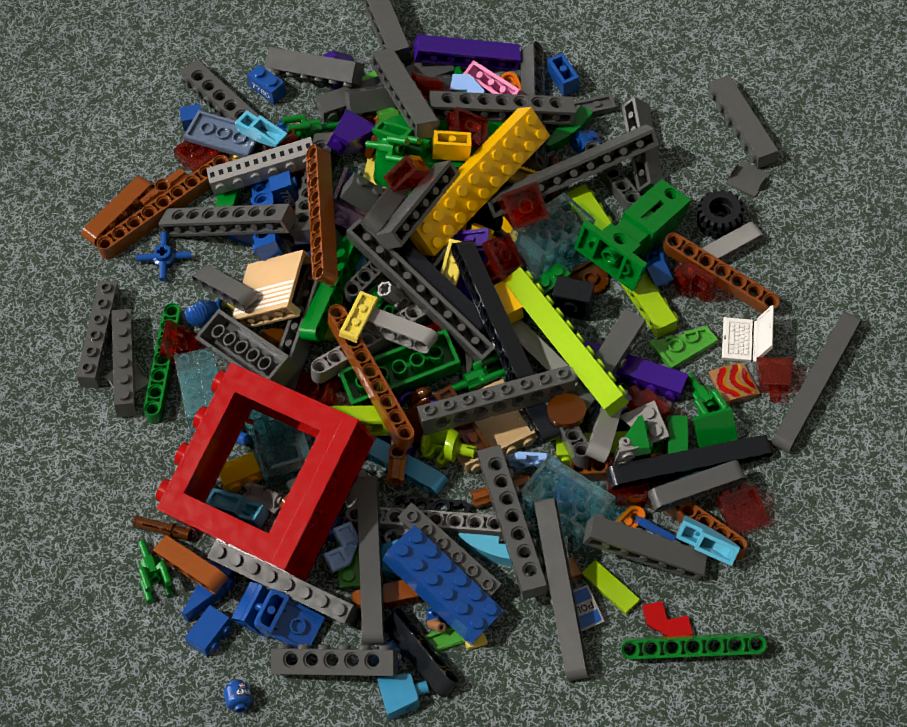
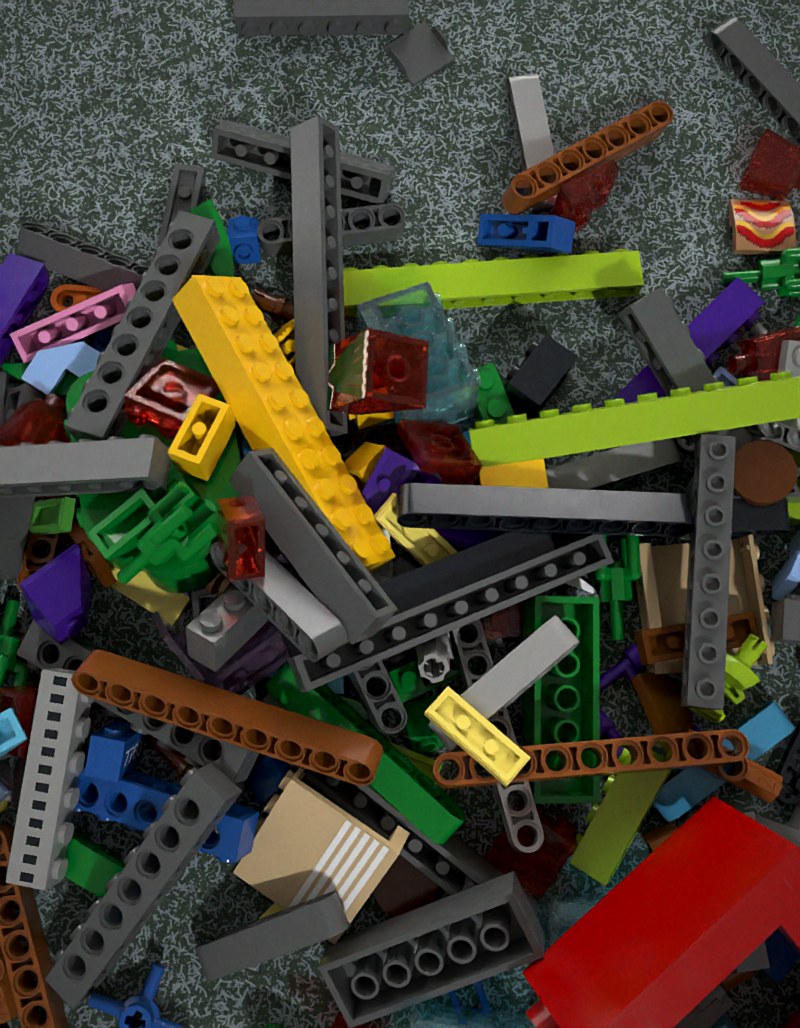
camera: 75 degrees left, 20 degrees up
blue hair [184,299,222,327] -> none
reddish brown arm [408,387,432,408] -> none
blue brick [547,53,579,97] -> none
reddish brown tile [569,260,609,296] -> none
green brick [574,179,691,292] -> none
bright green wing [648,326,718,369] -> none
black tyre [697,189,745,240] -> none
white piece [722,305,774,362] -> none

